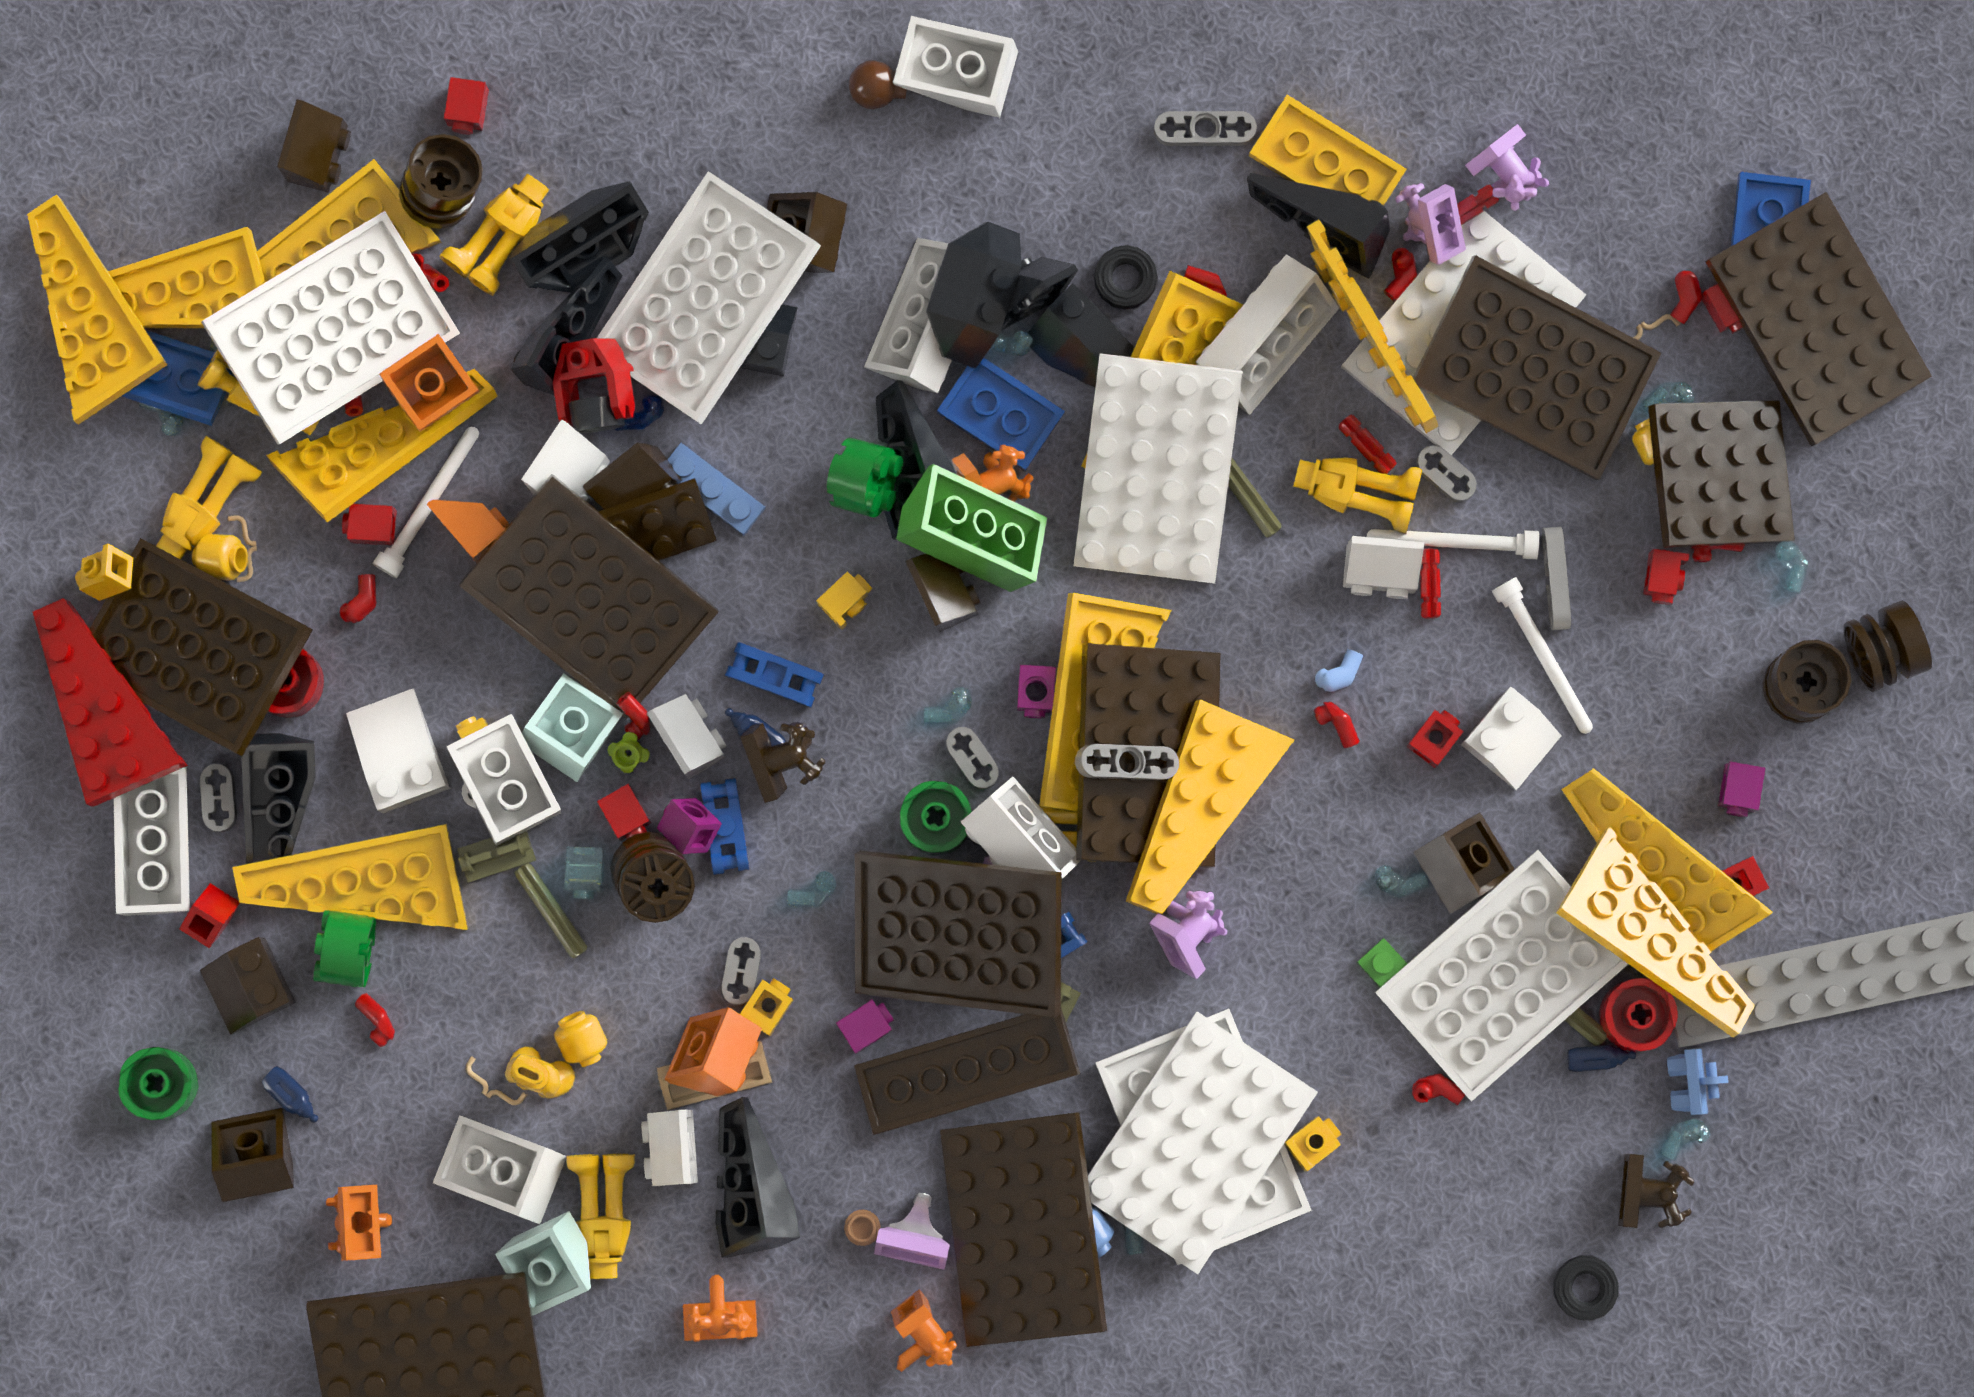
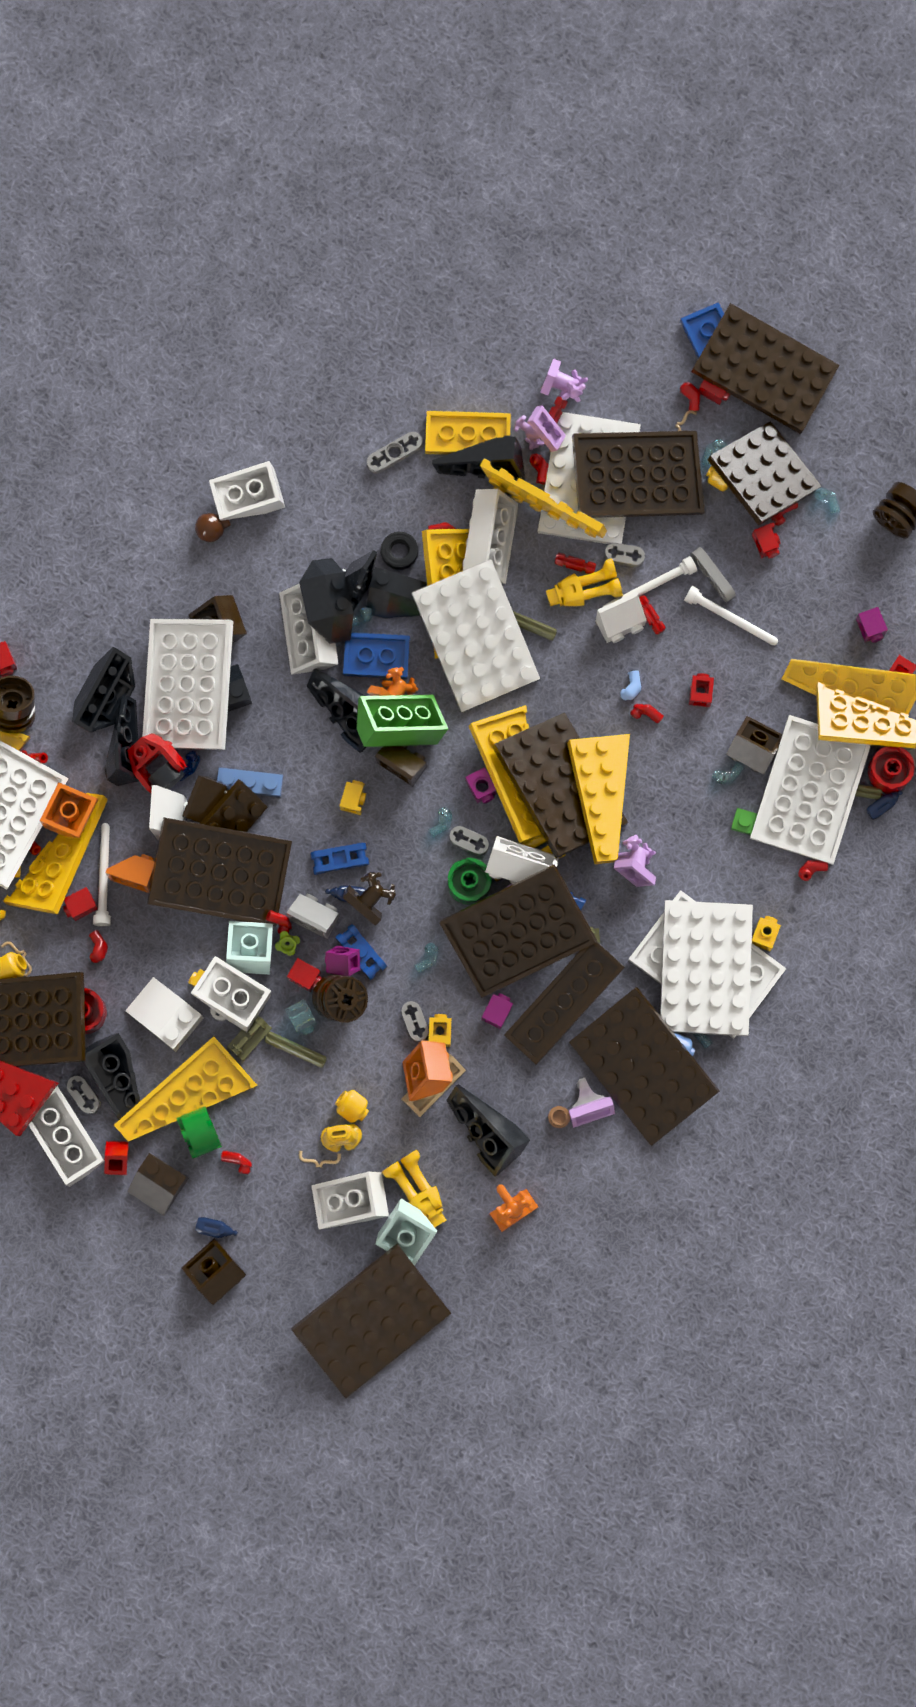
camera: 30 degrees left, 5 degrees down
green brick [118,1047,199,1120] -> none
orange piece [326,1185,392,1261] -> none
yellow piece [439,174,549,296] -> none
white slope [641,1110,698,1186] -> none
green brick [827,438,903,517] -> none
orange piece [891,1289,957,1372] -> none
light grey beam [1075,744,1179,780] -> none
white slope [1461,687,1561,790] -> none
dark brown wheel [1762,640,1851,724] -> none

